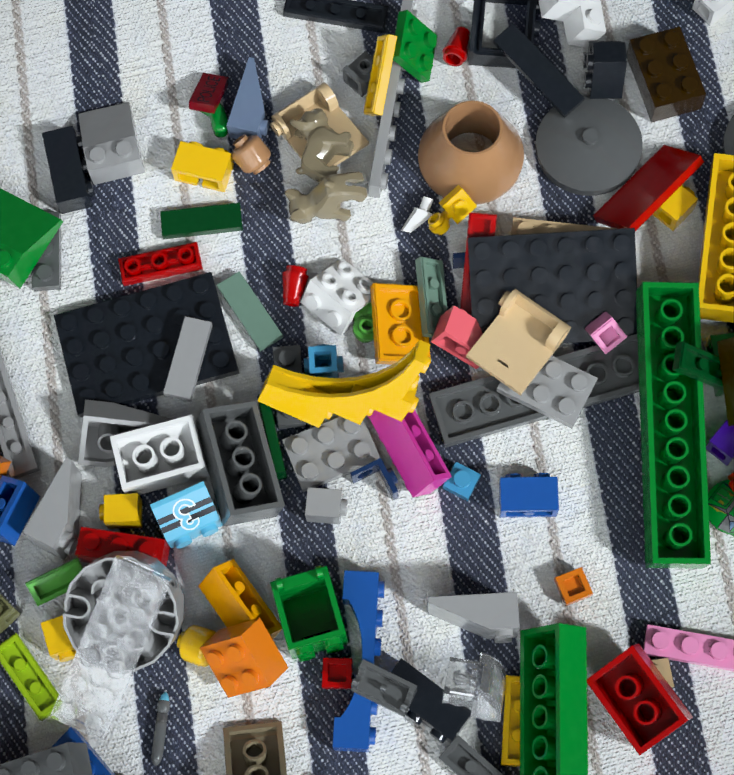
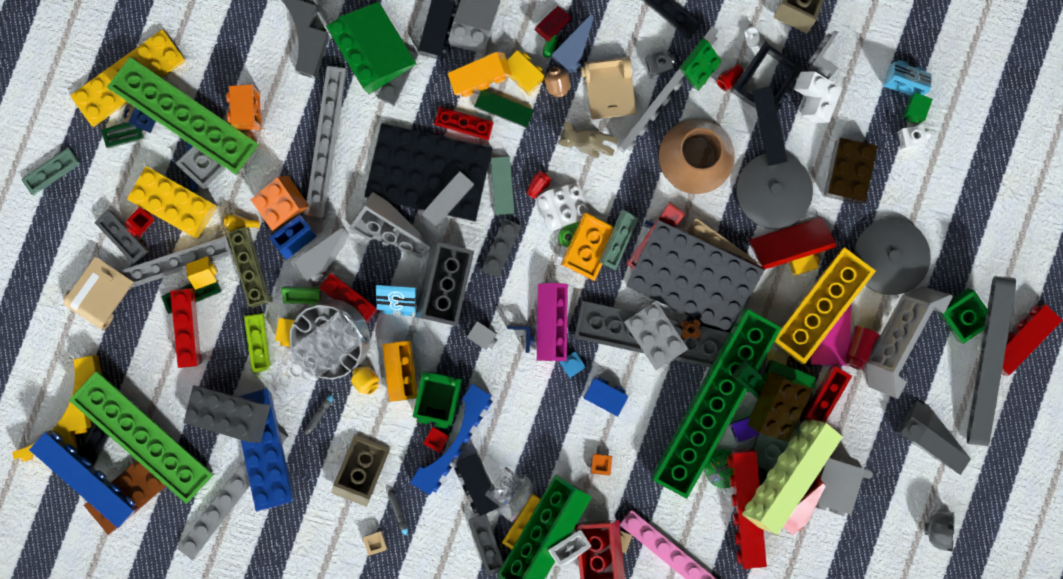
camera: 25 degrees right, 15 degrees up
yellow brick [99,493,142,529] -> none
white slope [110,415,209,495] -> none
orange brick [200,617,288,698] -> none
dark green tile [257,394,287,481] -> none
yellow arch [258,340,431,428] -> none
light grey plate [282,417,380,492] -> none
dark tan animal [290,108,354,182] -> none
dark azure brick [304,344,344,378] -> none
dark grey hinge [351,659,417,717] -> none
yellow tile [363,34,397,116] -> none
white bar [401,196,433,233] -> none
yellow plate [428,185,477,235] -> none
light grey slope [428,592,520,643] -> none
coral slope [431,305,483,369] -> none
tan door [466,289,571,396] -> none
black brick [583,41,627,99] -> none
bright pink slope [585,312,627,354] -> none
none -> light orange brick [448,52,512,98]
none -> white slope [548,530,591,567]
none -> reddish brown plate [681,320,701,339]

